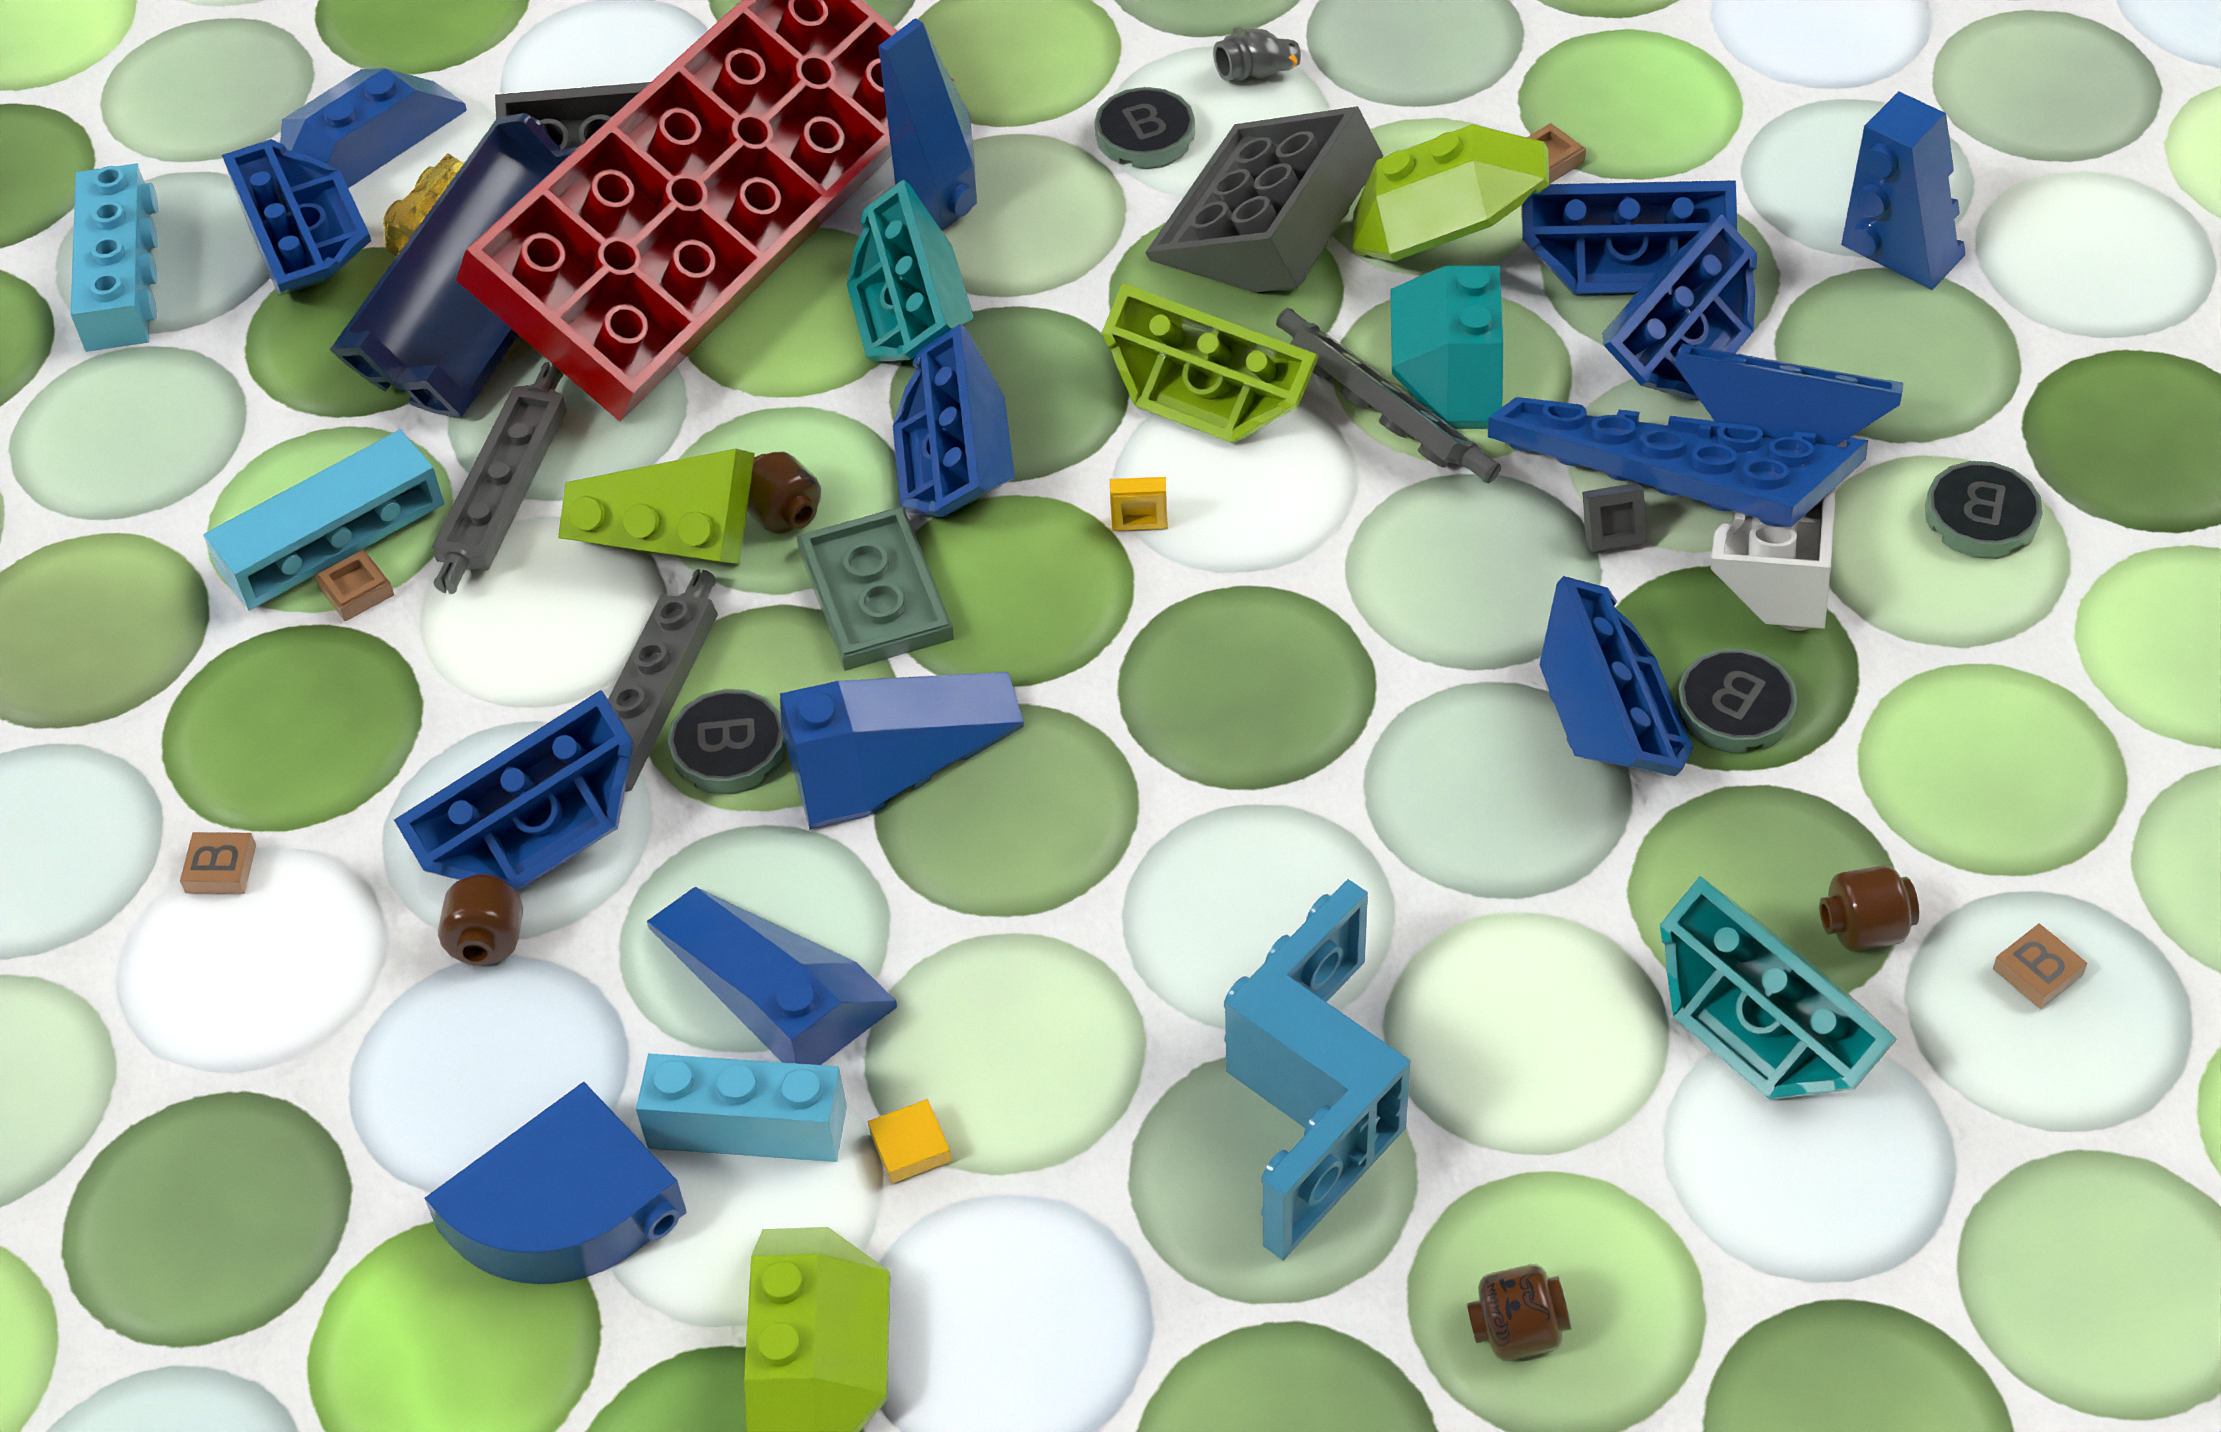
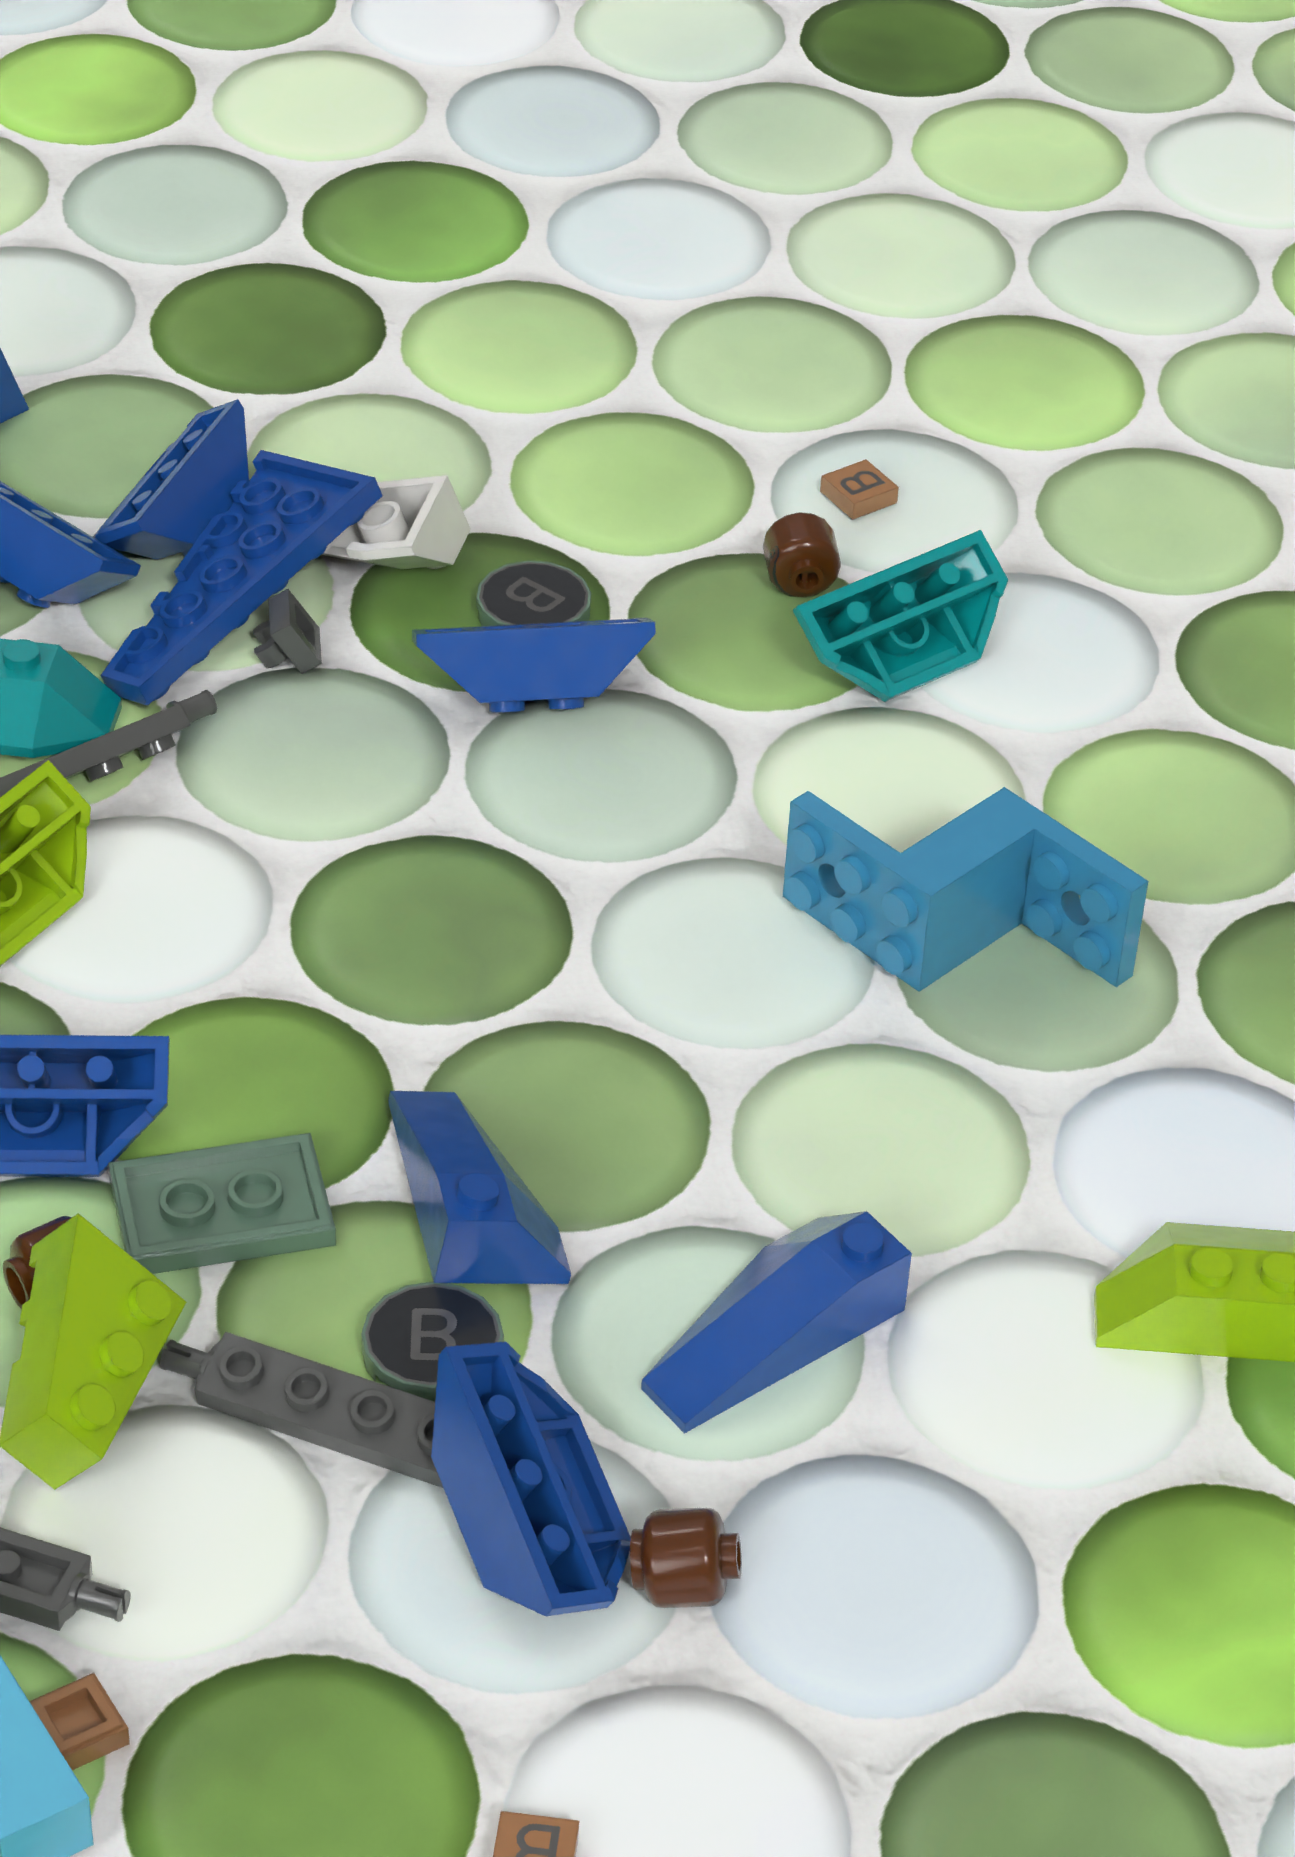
camera: 90 degrees left, 10 degrees down
blue brick [424,1081,687,1284] -> none
medium azure brick [636,1053,847,1162] -> none
yellow tile [867,1099,952,1184] -> none
yellow tile [1109,477,1168,531] -> none
reddish brown head [1467,1264,1572,1361] -> none
tile [1925,461,2043,558] -> none

